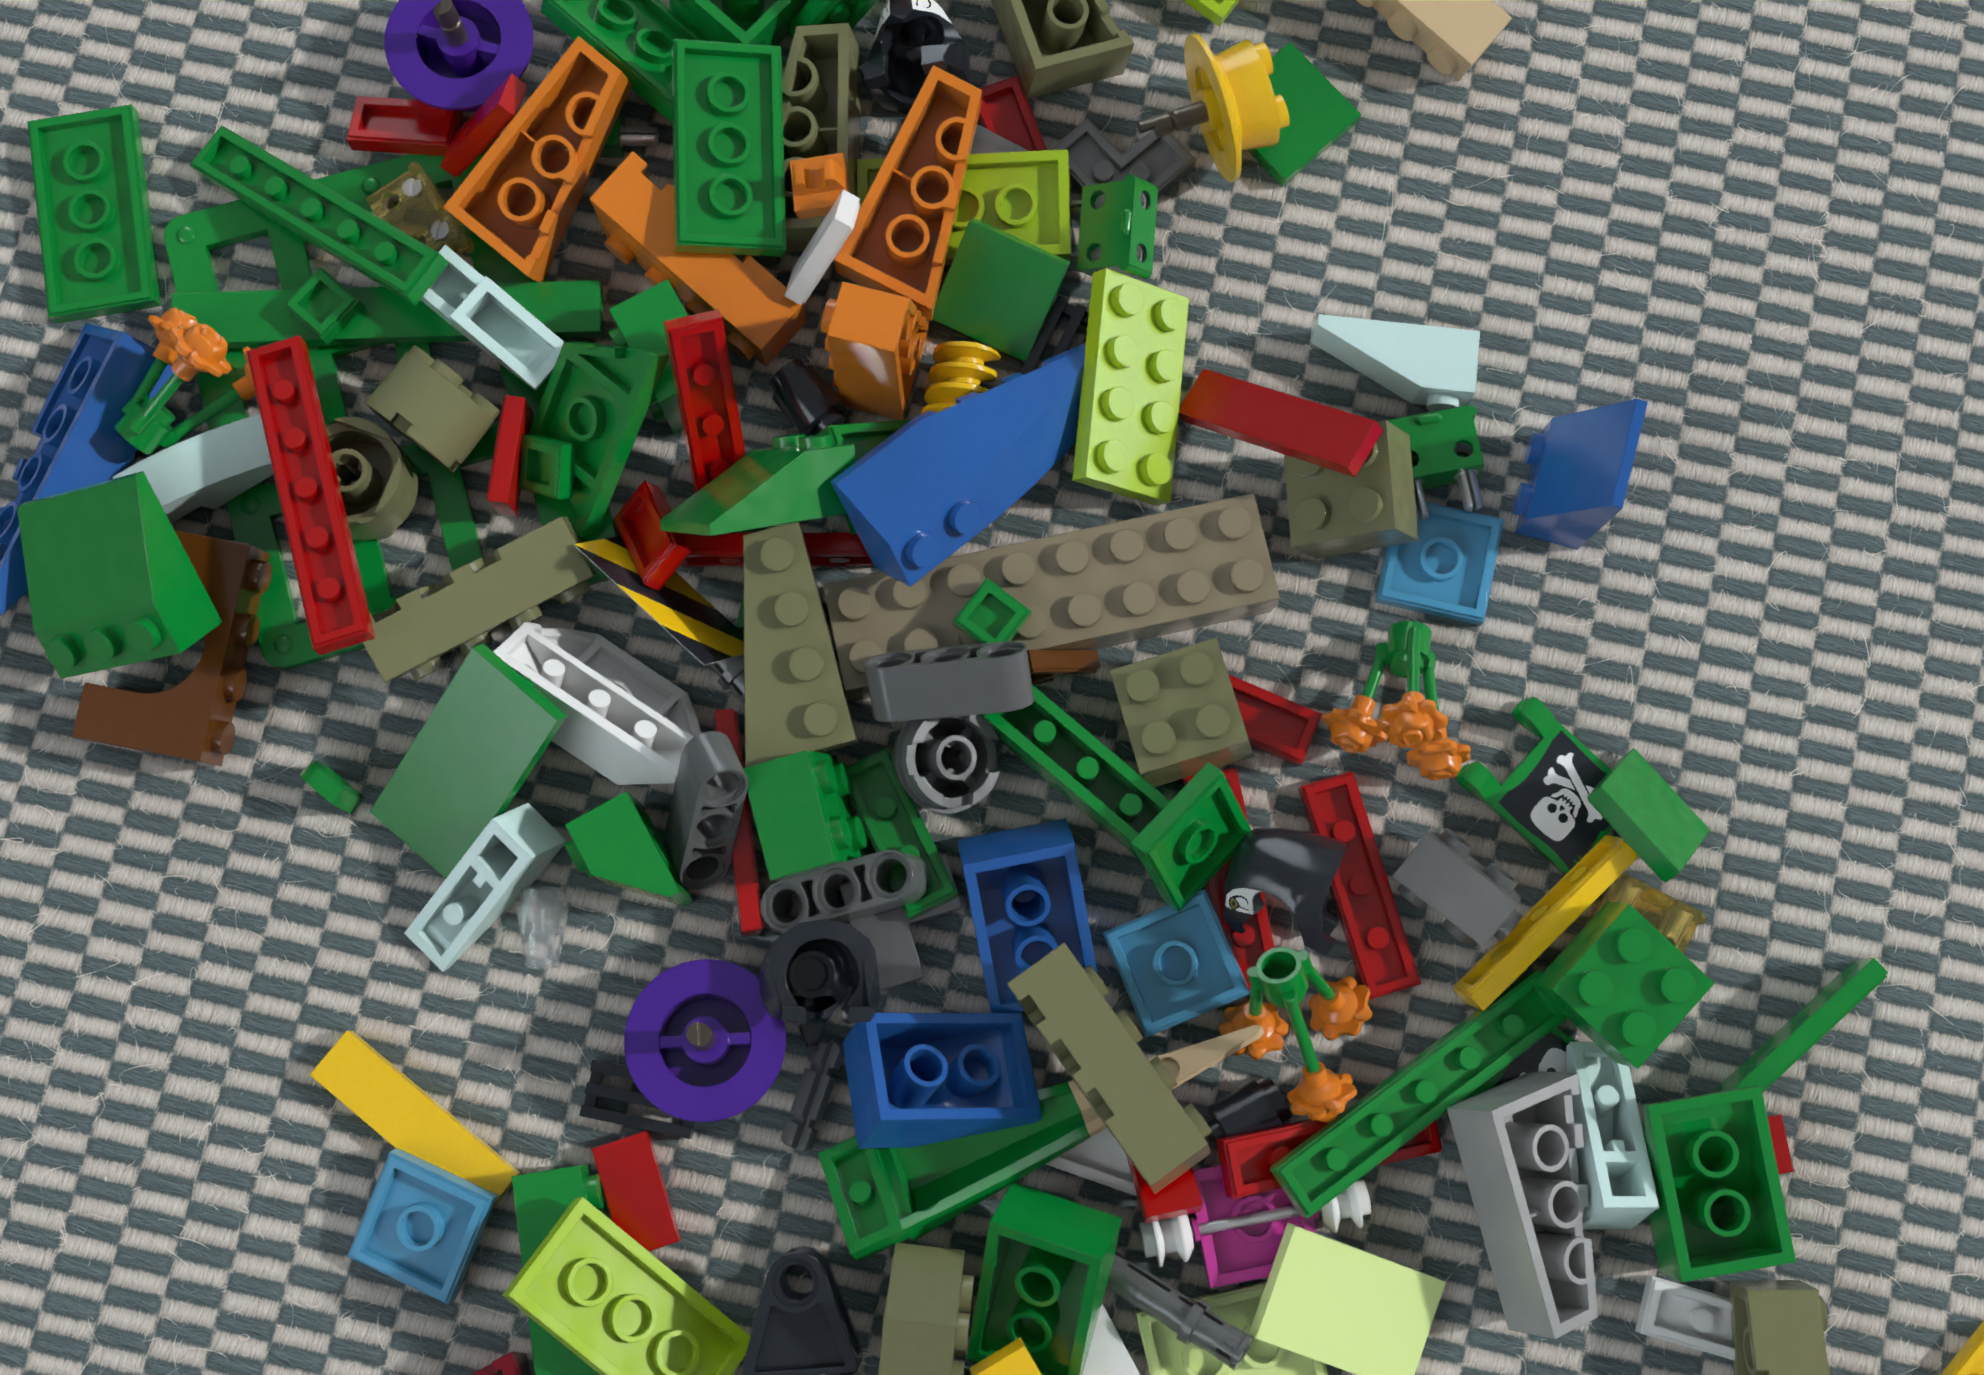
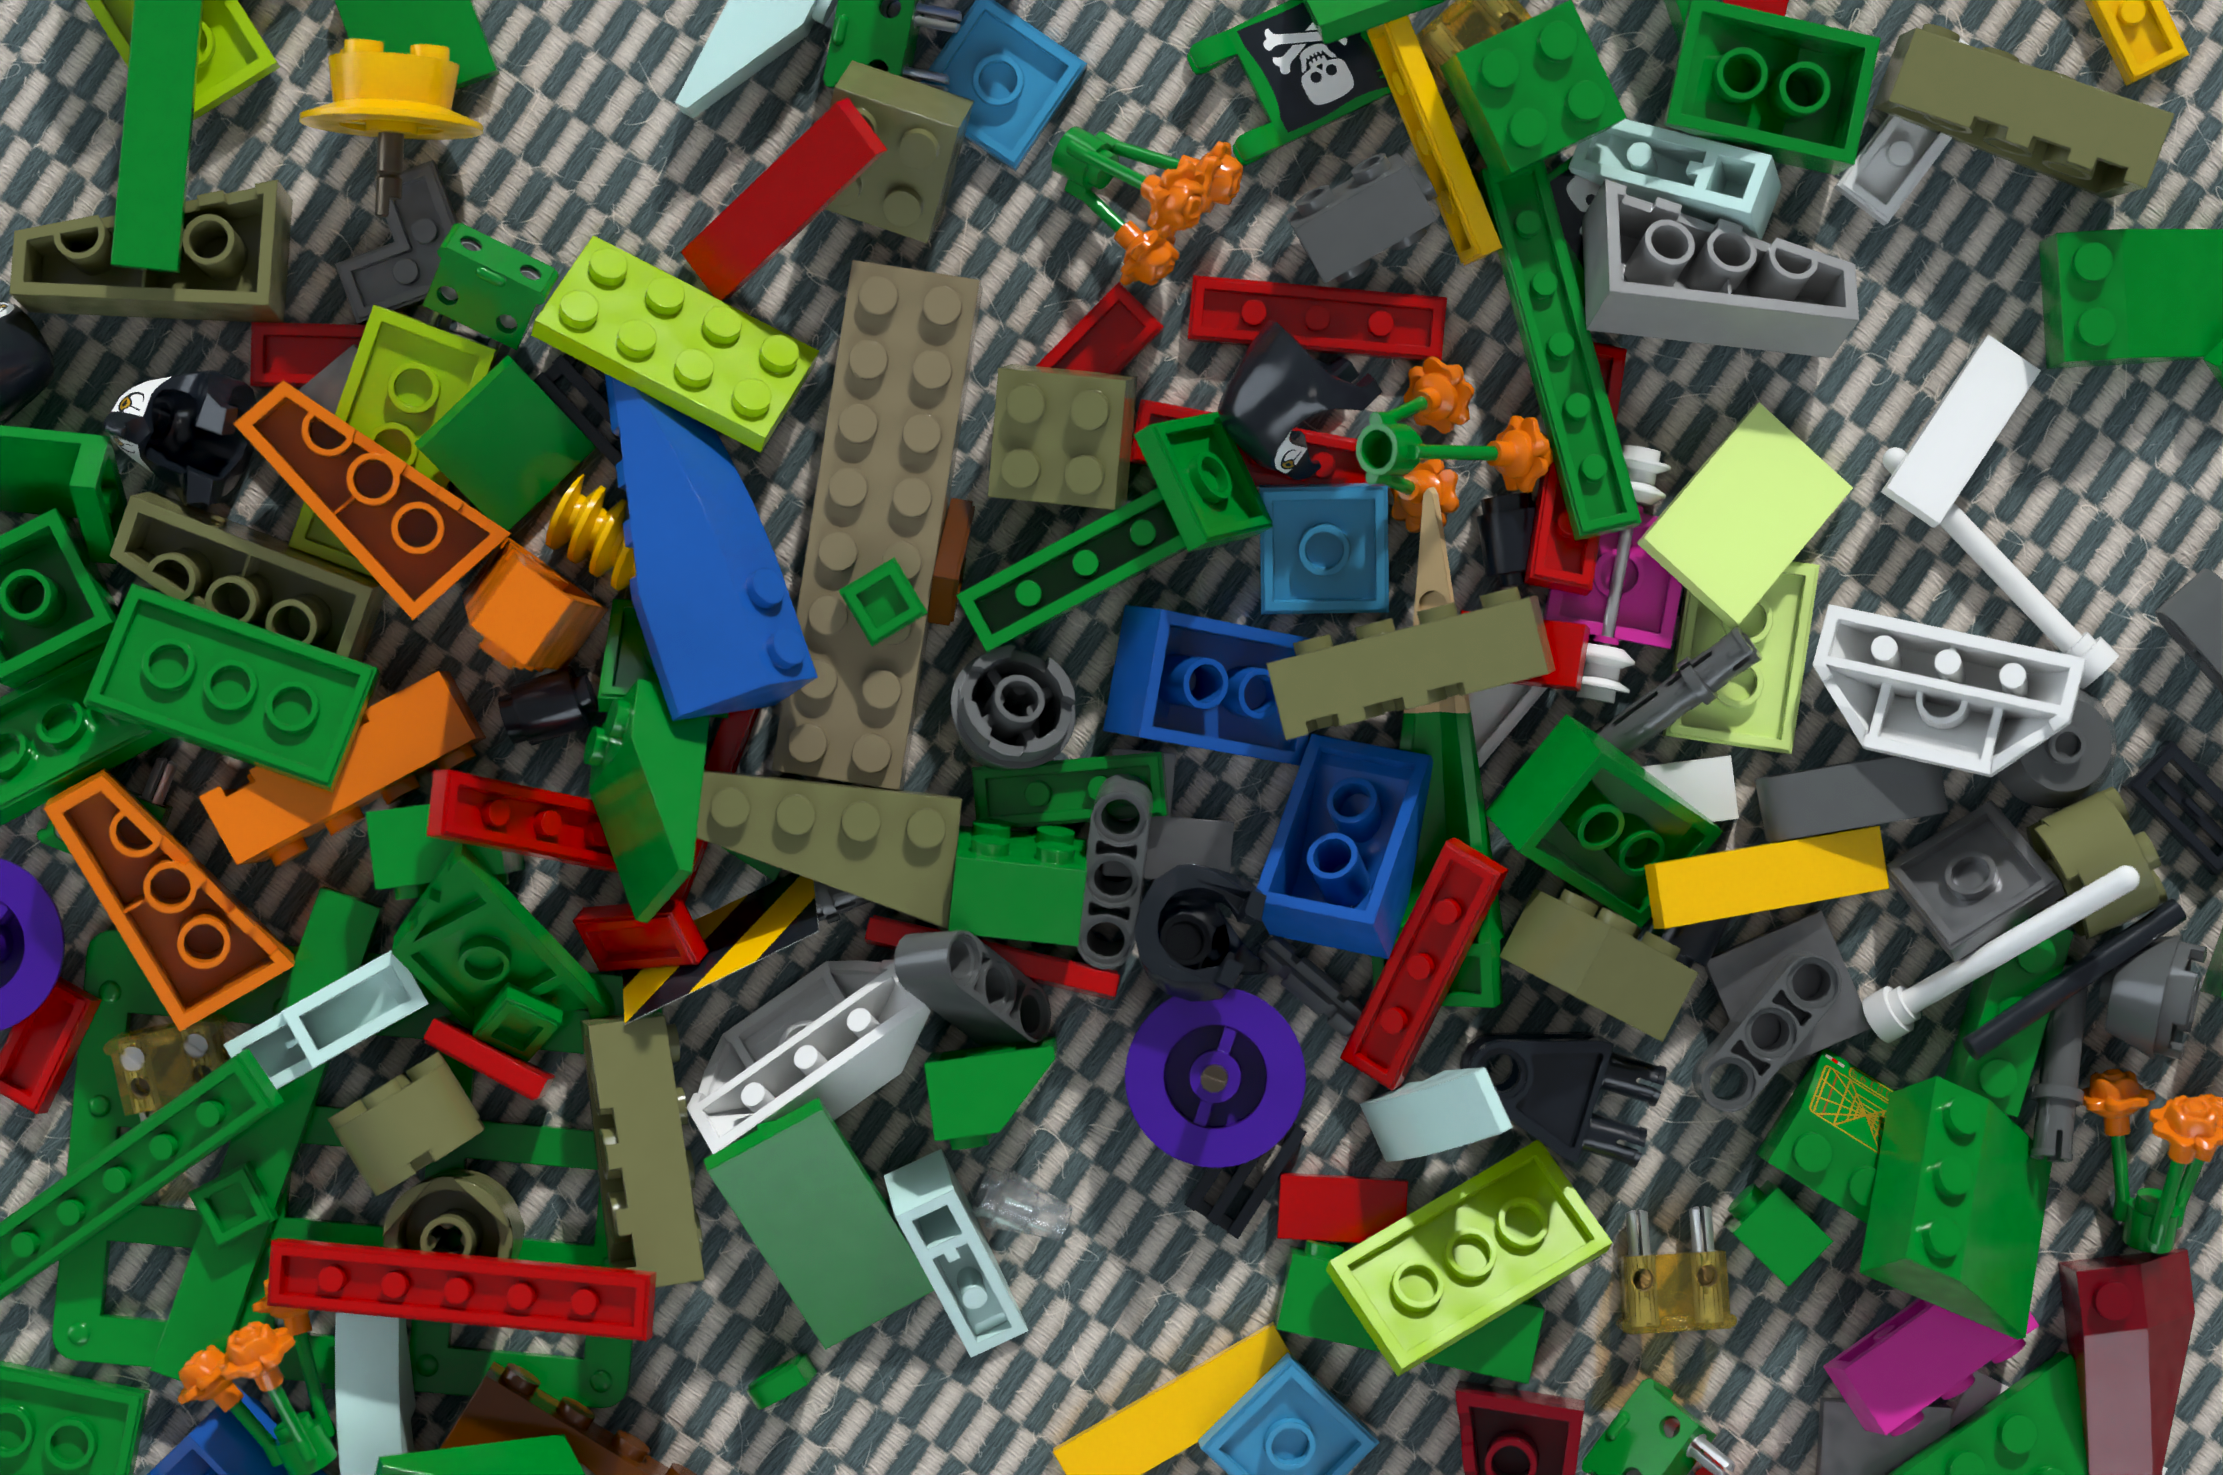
camera: 70 degrees left, 10 degrees up
red tile [440,73,527,177] -> none
white tile [784,189,861,305] -> none
orange tile [790,153,850,220] -> none
dark grey beam [865,641,1034,722] -> none
none -> red tile [1340,837,1509,1091]
none -> light aqua slope [1360,1067,1513,1162]

